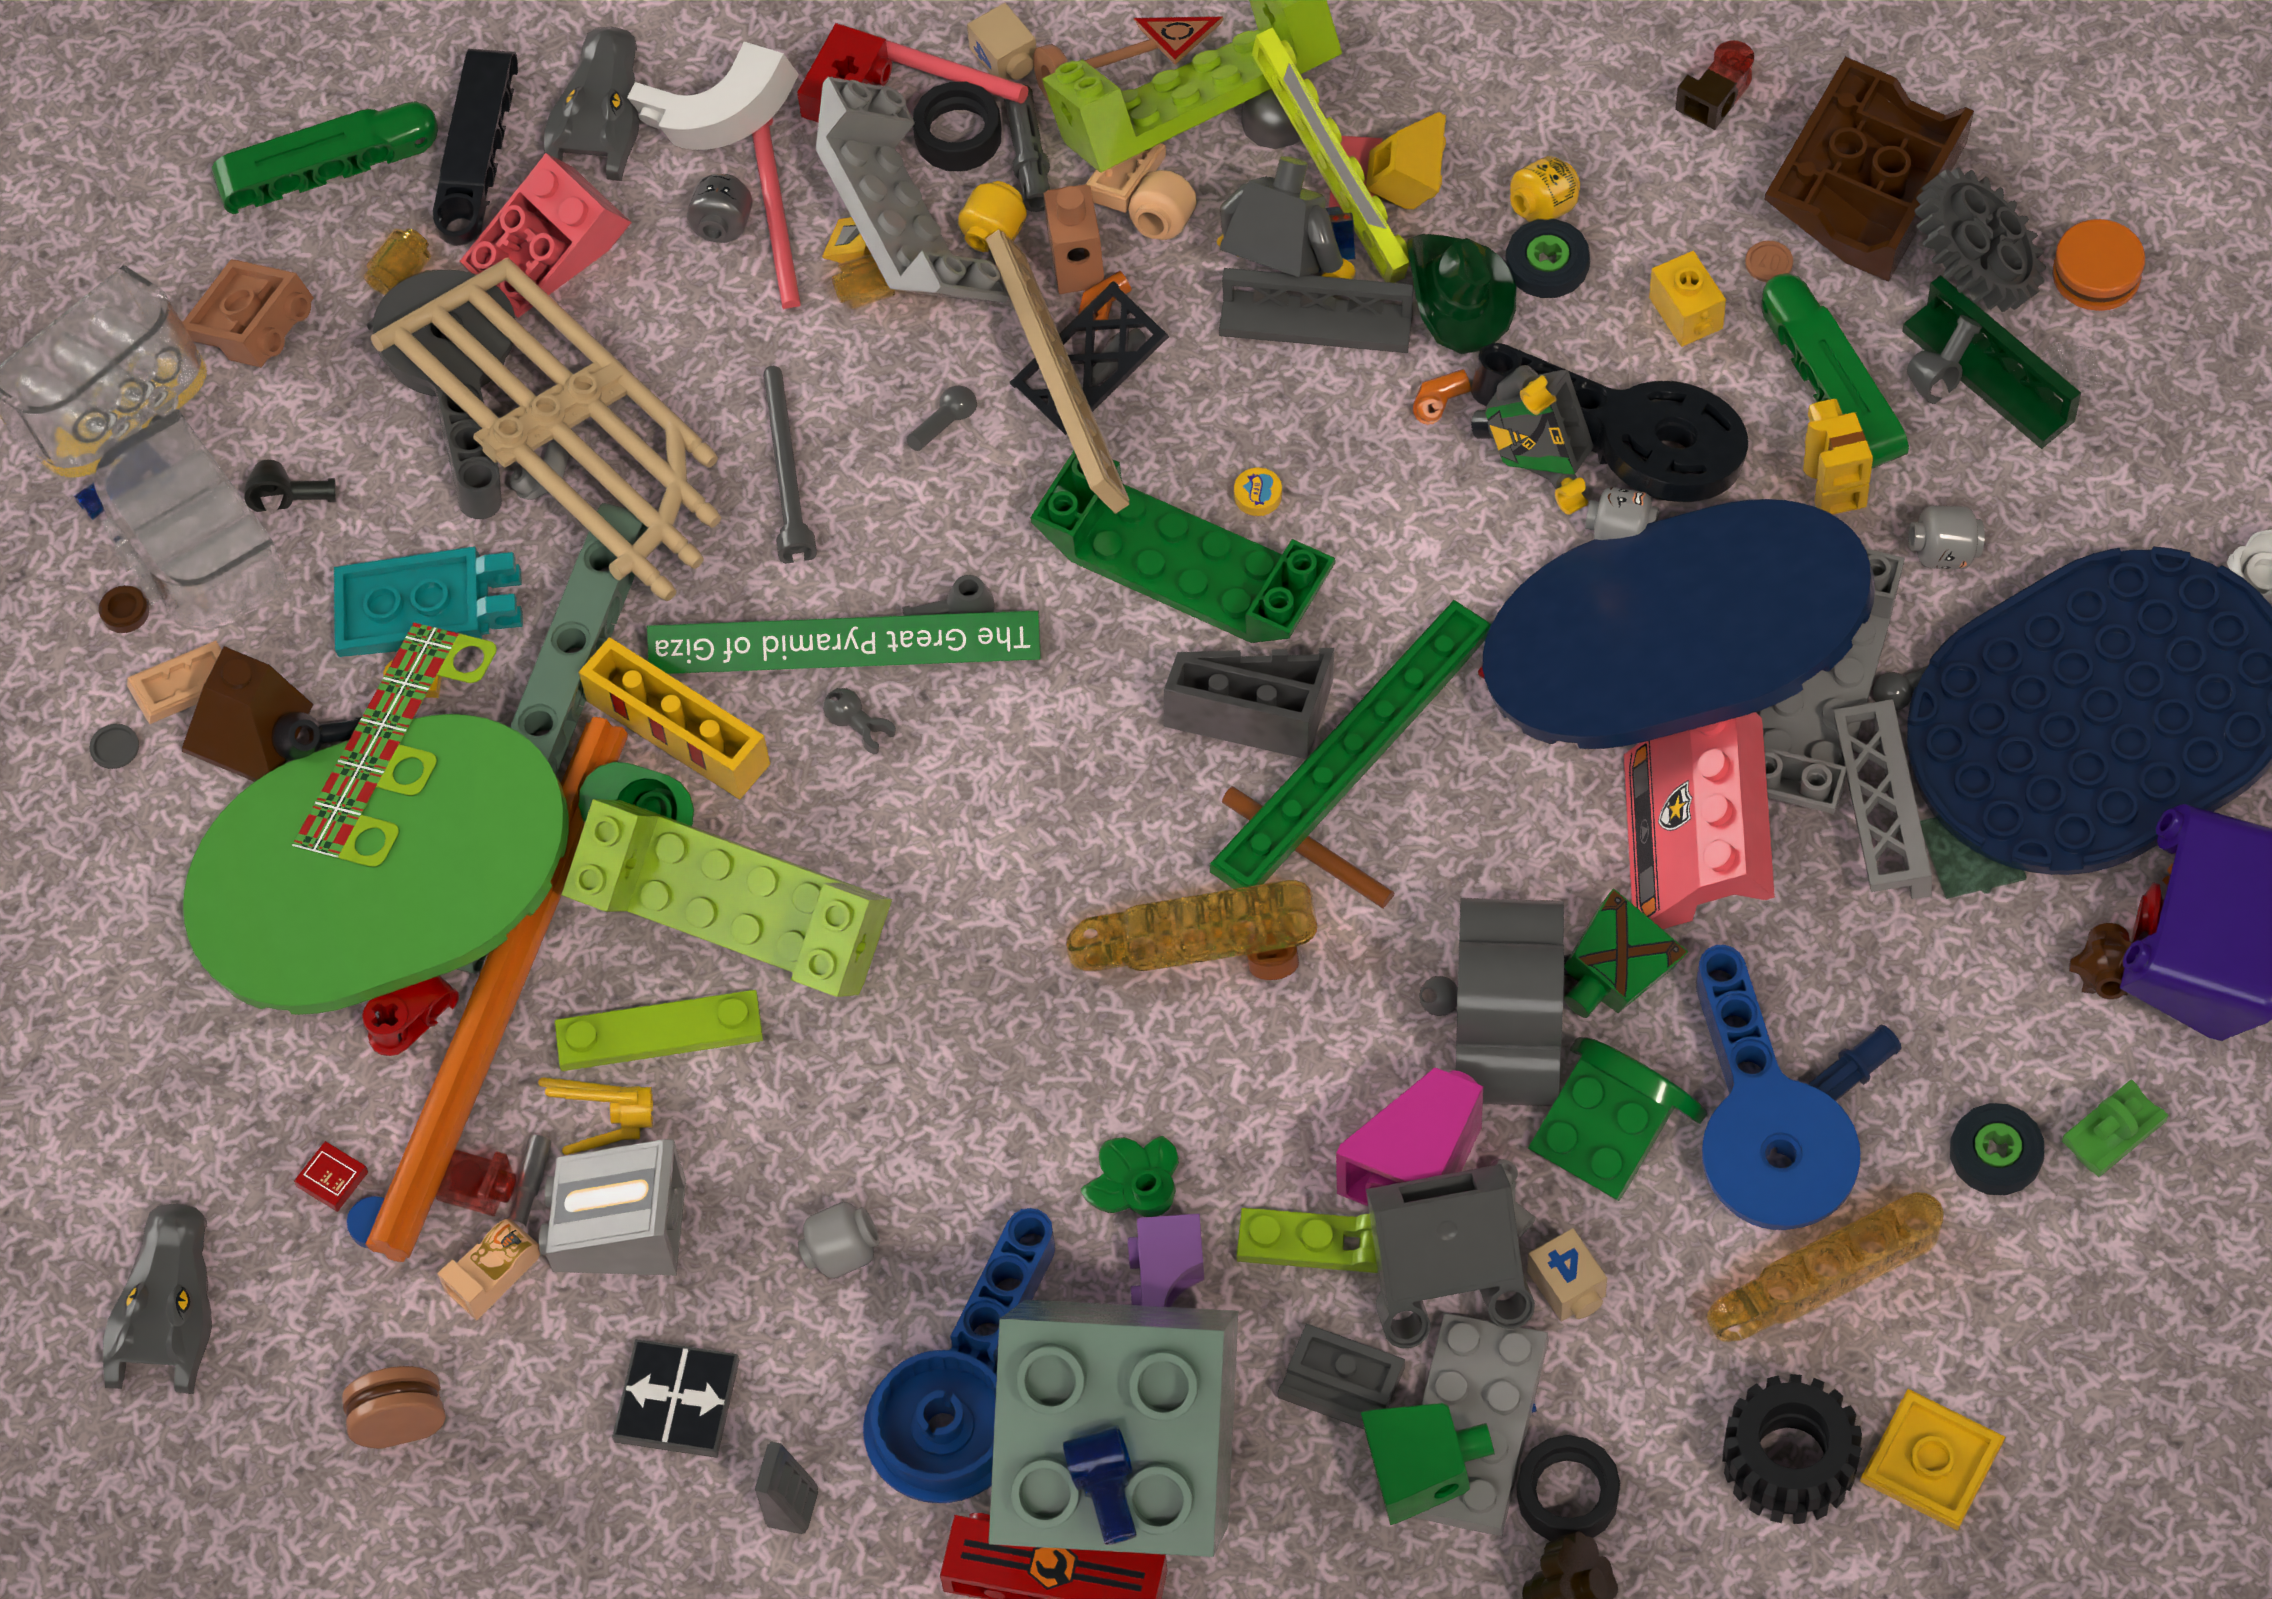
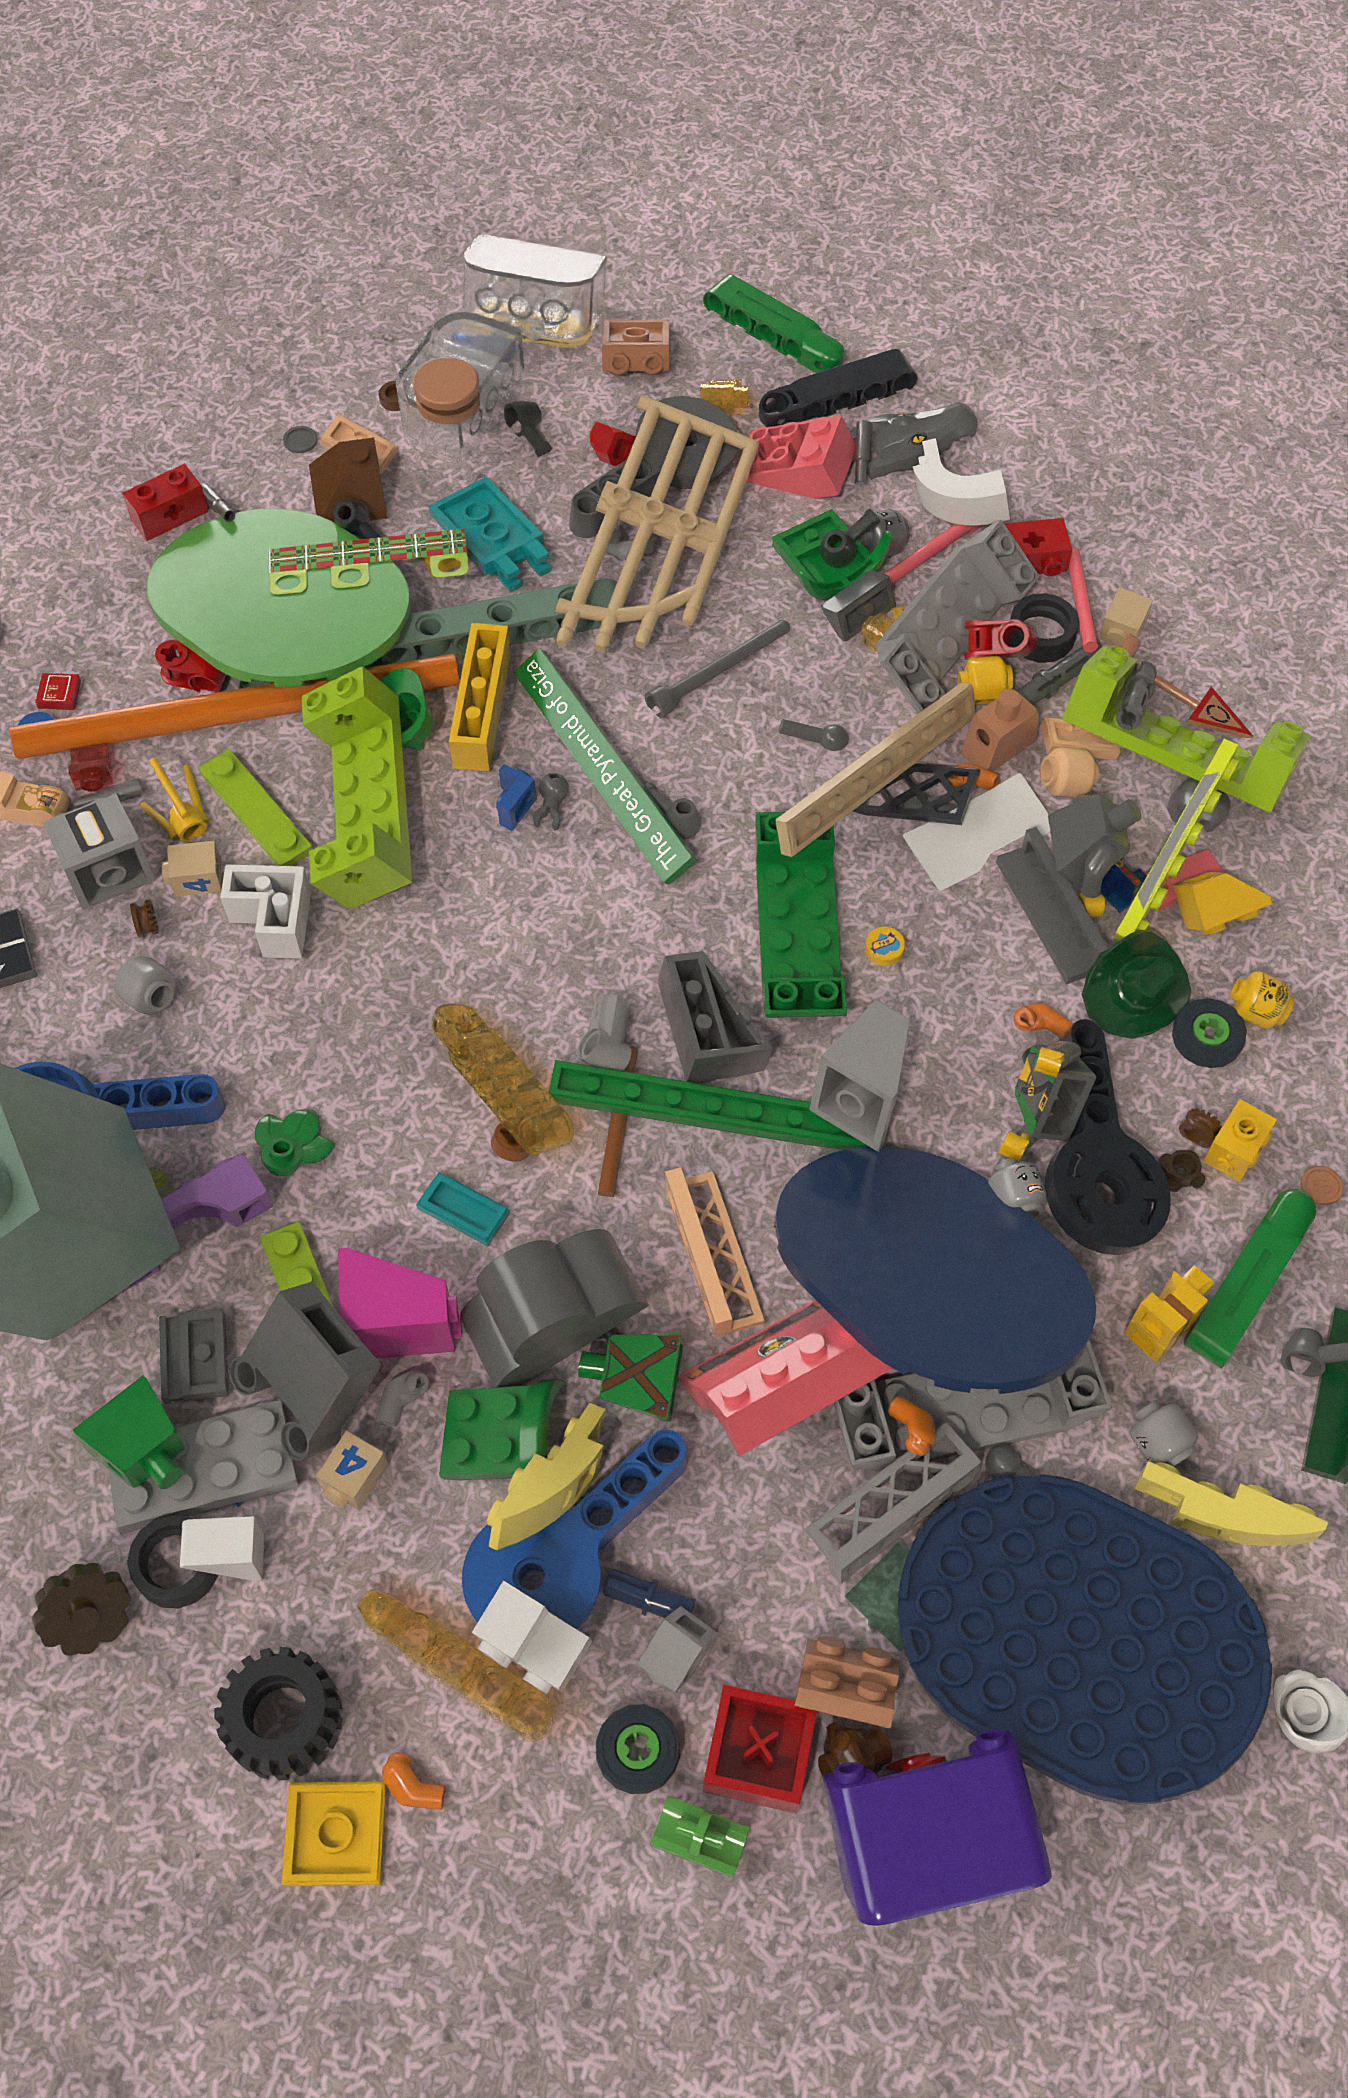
camera: 55 degrees right, 0 degrees up
none -> red brick [122,463,209,541]
none -> reddish brown bush [130,899,159,938]
none -> tan brick [162,840,222,897]
none -> white slope [180,1516,264,1580]
none -> flat silver pin [201,483,235,522]
none -> white brick [220,864,311,959]
none -> orange arm [382,1752,446,1810]
none -> nougat head [413,357,481,425]
none -> teal tile [416,1172,510,1247]
none -> white brick [472,1581,592,1694]
none -> light yellow slope [487,1402,606,1550]
none -> blue bracket [496,765,537,831]
none -> light grey piece [577,994,631,1071]
none -> red rock [589,421,636,467]
none -> light grey brick [637,1606,718,1693]
none -> light nougat fence [665,1167,765,1338]
none -> red brick [703,1684,817,1814]
none -> green piece [772,509,893,600]
none -> nougat plate [795,1636,899,1729]
none -> light grey slope [809,1000,910,1152]
none -> pearl dark grey bar [820,508,880,568]
none -> dark grey slope [821,570,896,642]
none -> flat silver pin [854,420,872,484]
none -> orange arm [888,1396,936,1456]
none -> white sticker [903,773,1050,891]
none -> red piece [964,619,1037,660]
none -> dark grey pin [1116,661,1157,730]
none -> light yellow slope [1134,1461,1328,1546]
none -> dark brown plate [1158,1150,1206,1192]
none -> reddish brown bush [1179,1108,1222,1148]

